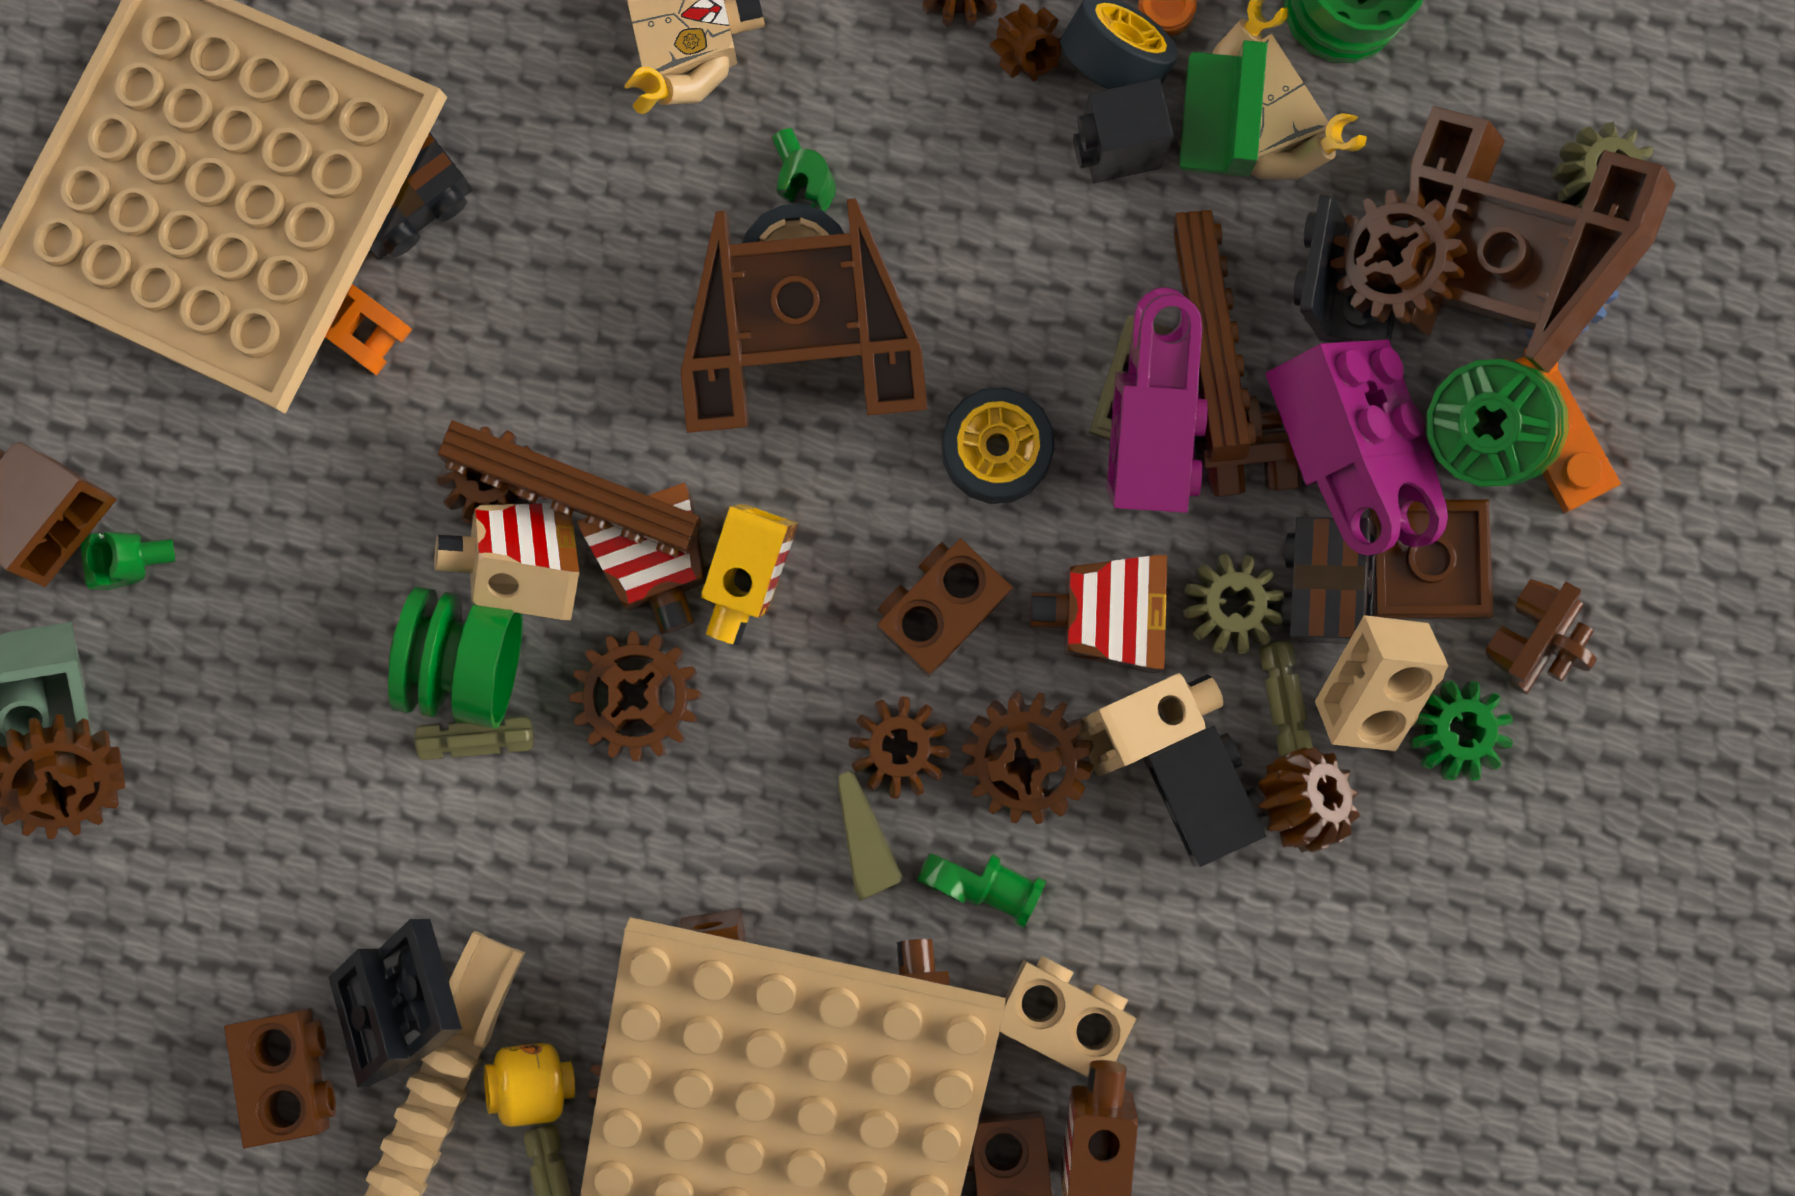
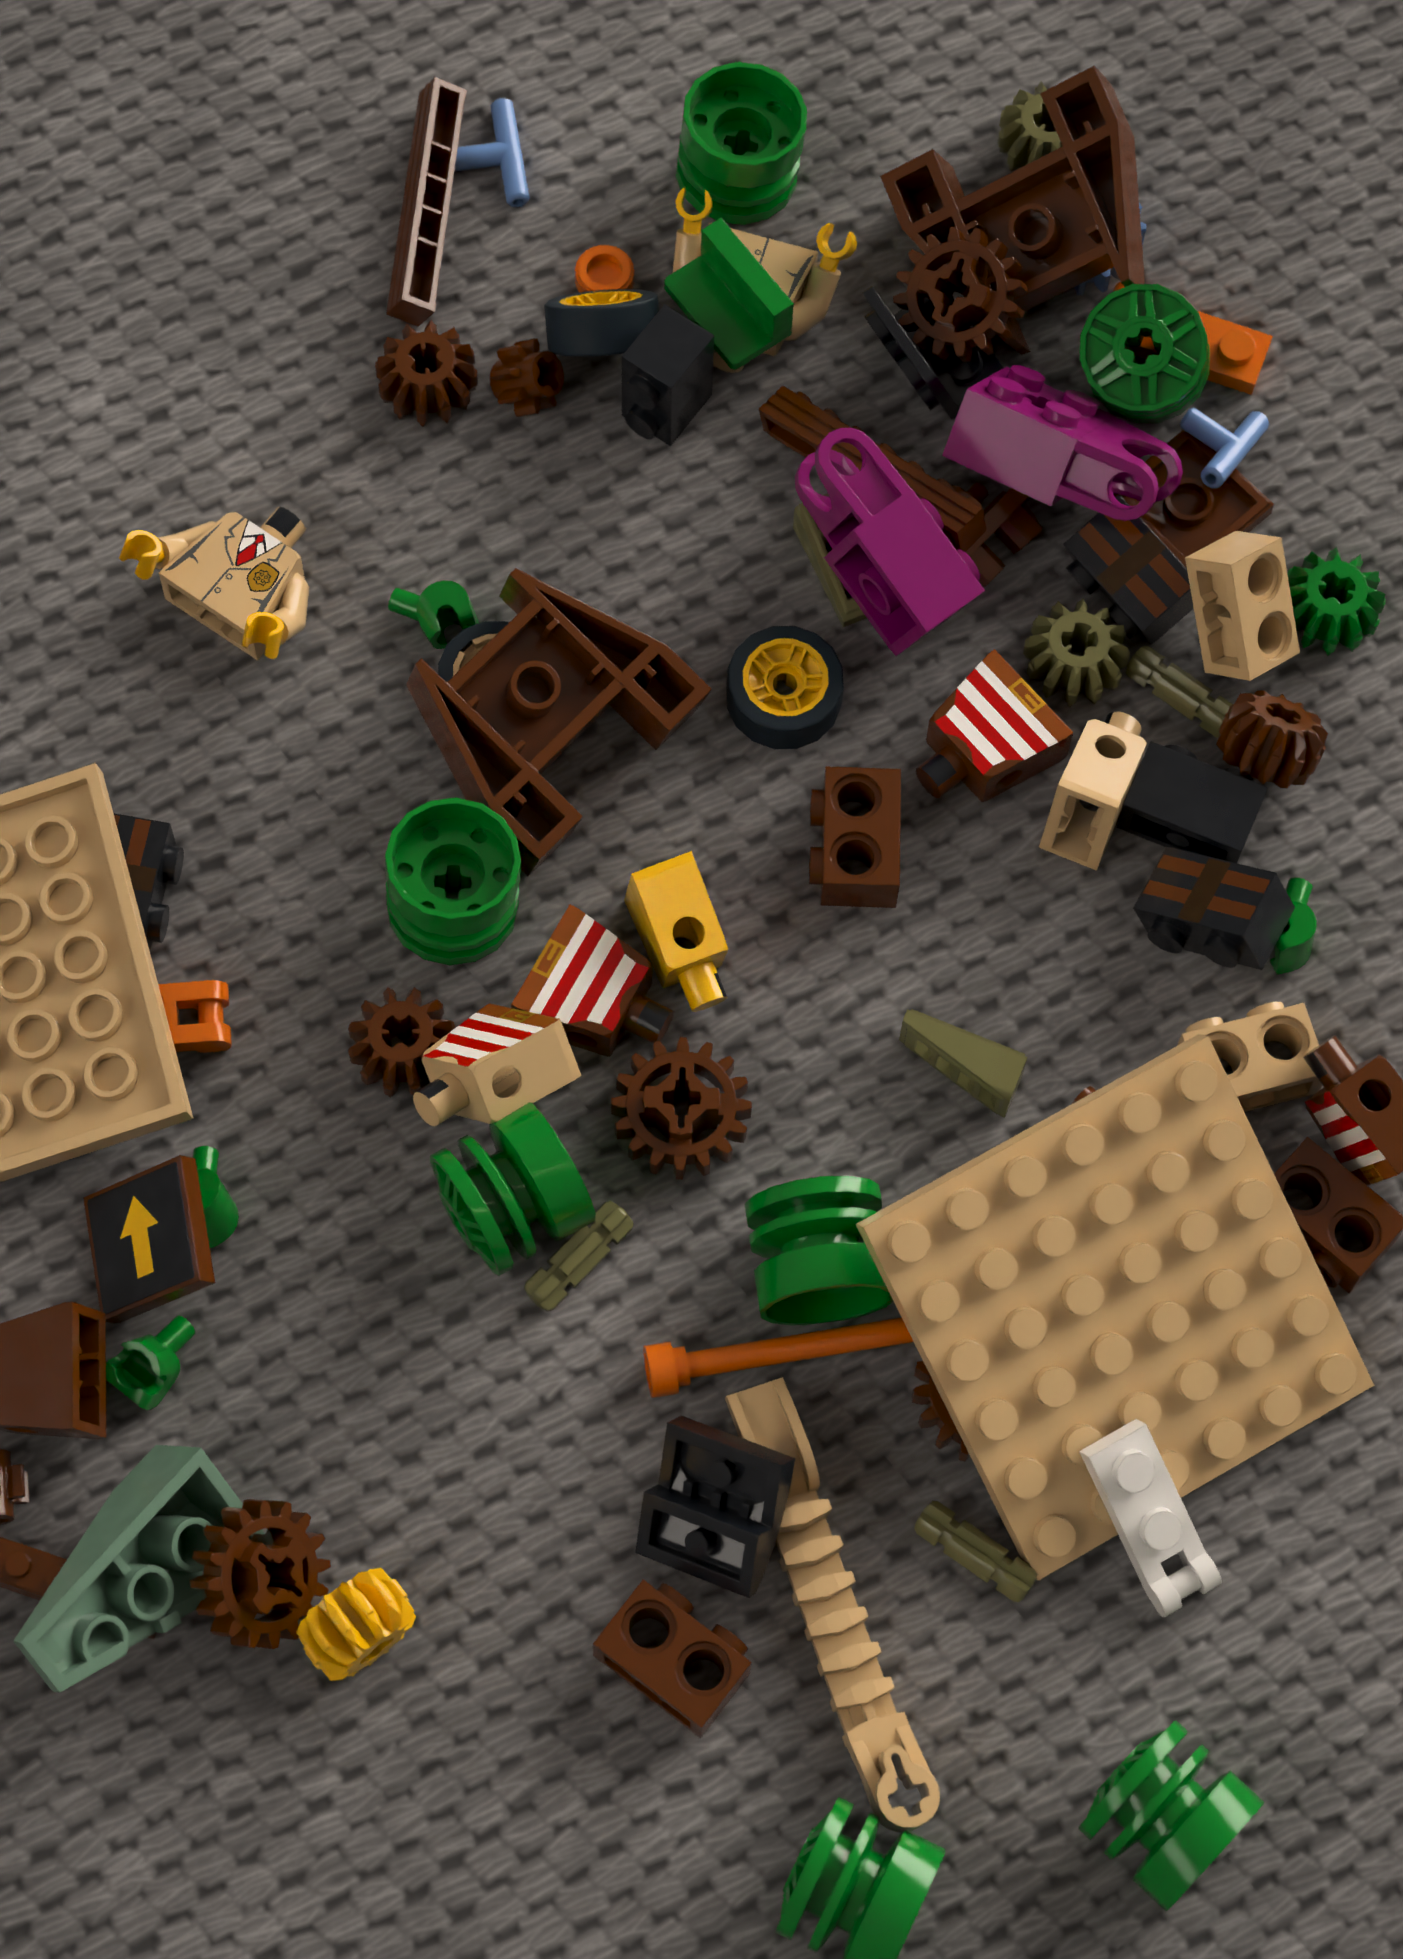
camera: 45 degrees left, 15 degrees down
reddish brown piece [438,420,702,558] -> none
yellow head [484,1043,575,1127] -> none
reddish brown gear [849,696,951,799] -> none
green connector [916,853,1046,929] -> none
reddish brown gear [961,692,1094,824] -> none
reddish brown hips [1486,579,1597,695] -> none
none -> black tile [83,1155,215,1324]
none -> green piece [192,1146,239,1248]
none -> yellow gear [296,1568,416,1681]
none -> green wheel [385,797,521,965]
none -> orange piece [643,1317,914,1398]
none -> green wheel [745,1176,893,1326]
none -> black brick [1133,846,1295,970]
none -> medium blue piece [1180,407,1269,489]
none -> green piece [1270,877,1317,975]

